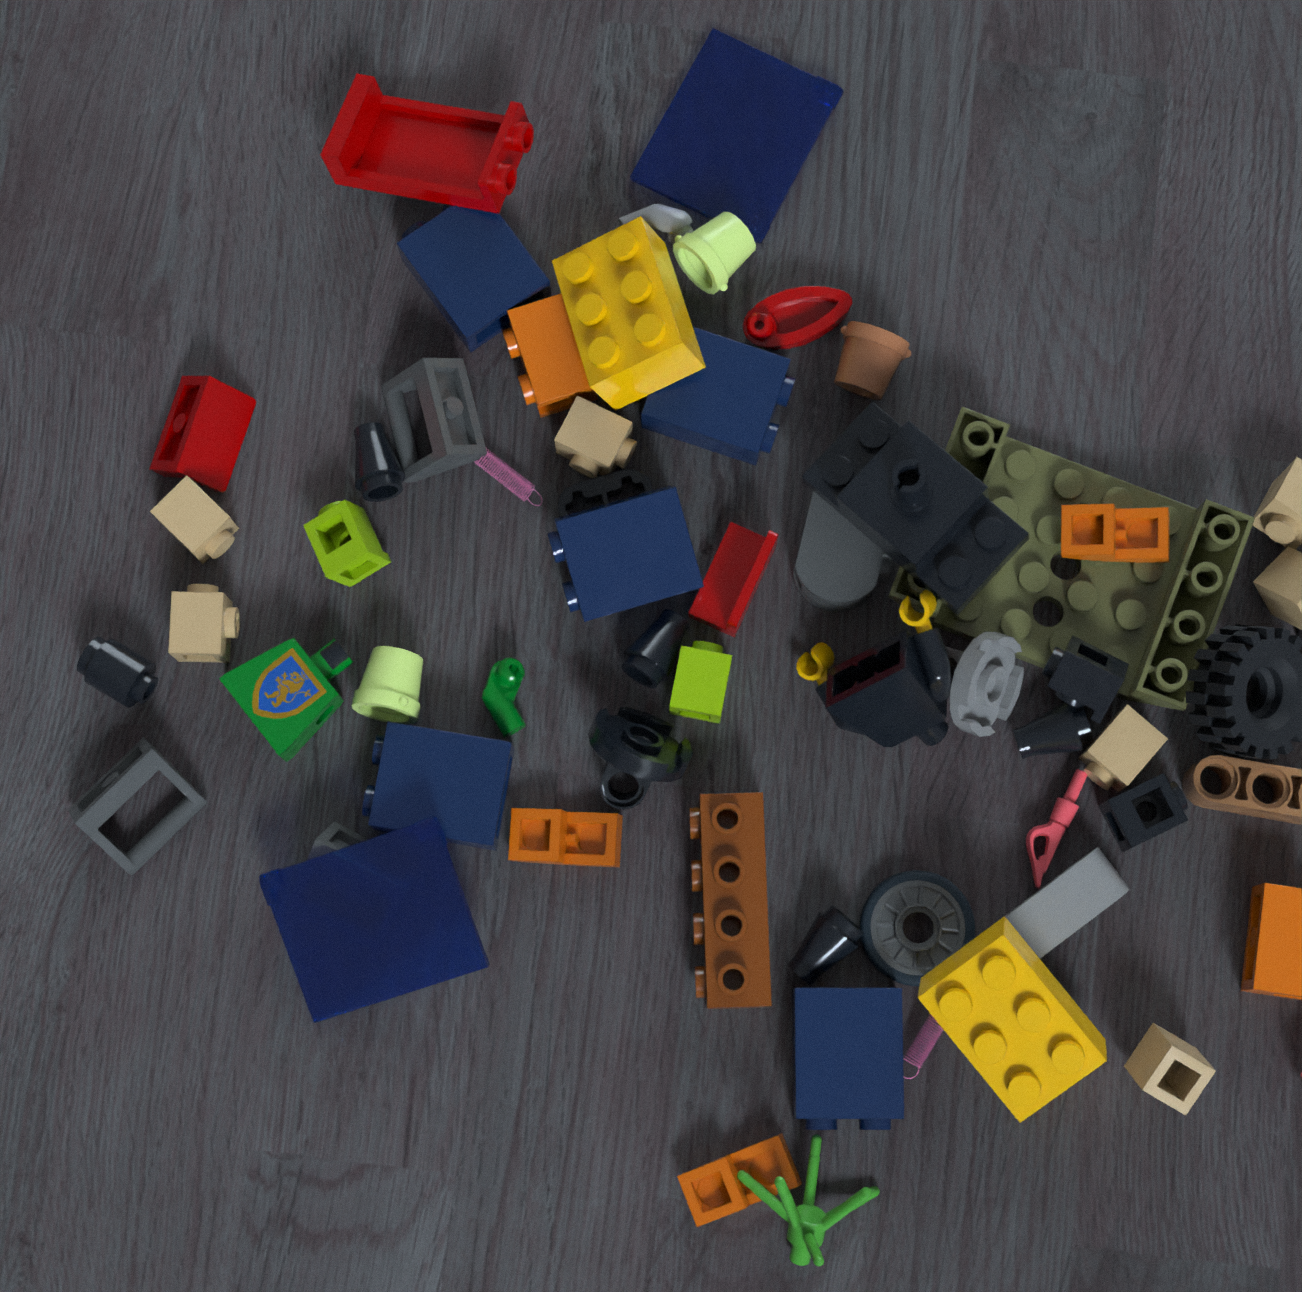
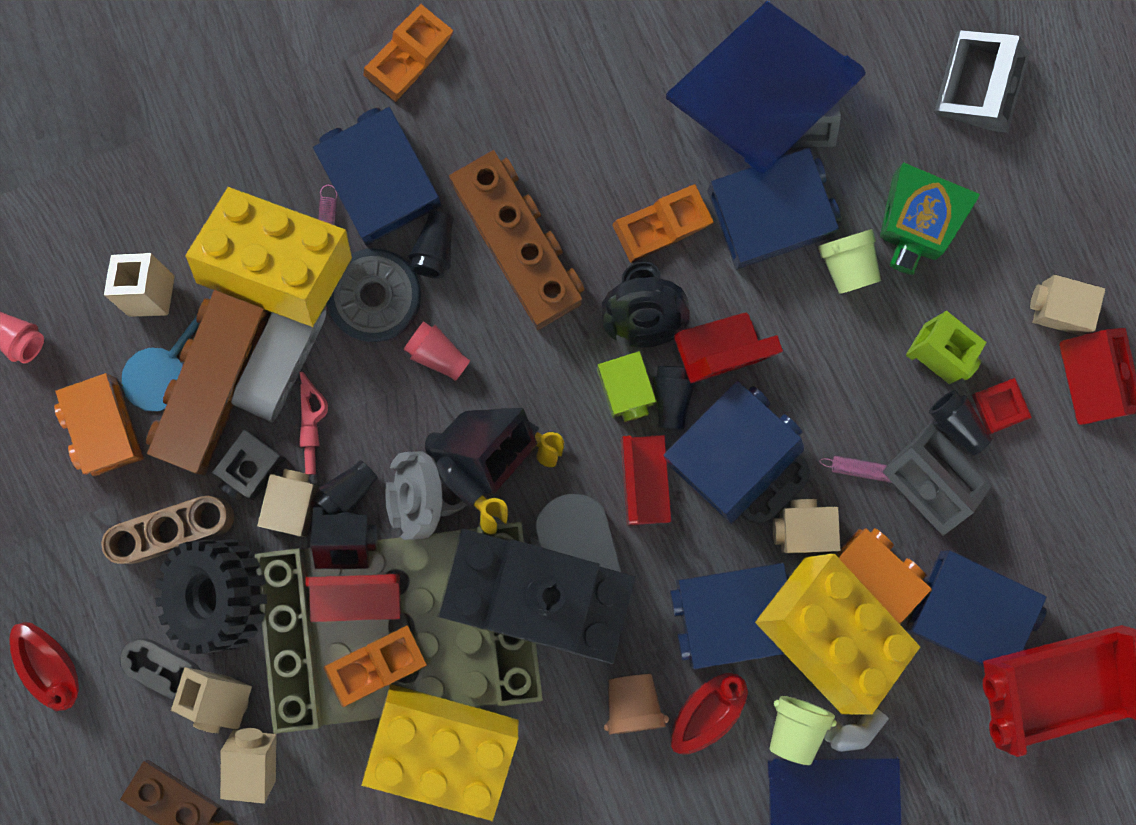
camera: 145 degrees right, 5 degrees up
black brick [77,637,159,708] -> none
tan brick [168,584,240,663] -> none
green arm [482,657,526,738] -> none
bright green plant [737,1134,880,1266] -> none
none -> dark azure piece [121,297,211,412]
none -> dark orange brick [146,290,270,476]
none -> red panel [305,574,401,622]
none -> yellow brick [361,684,519,821]
none -> coral cone [403,321,470,381]
none -> red panel [674,312,783,383]
none -> red tile [972,378,1032,434]

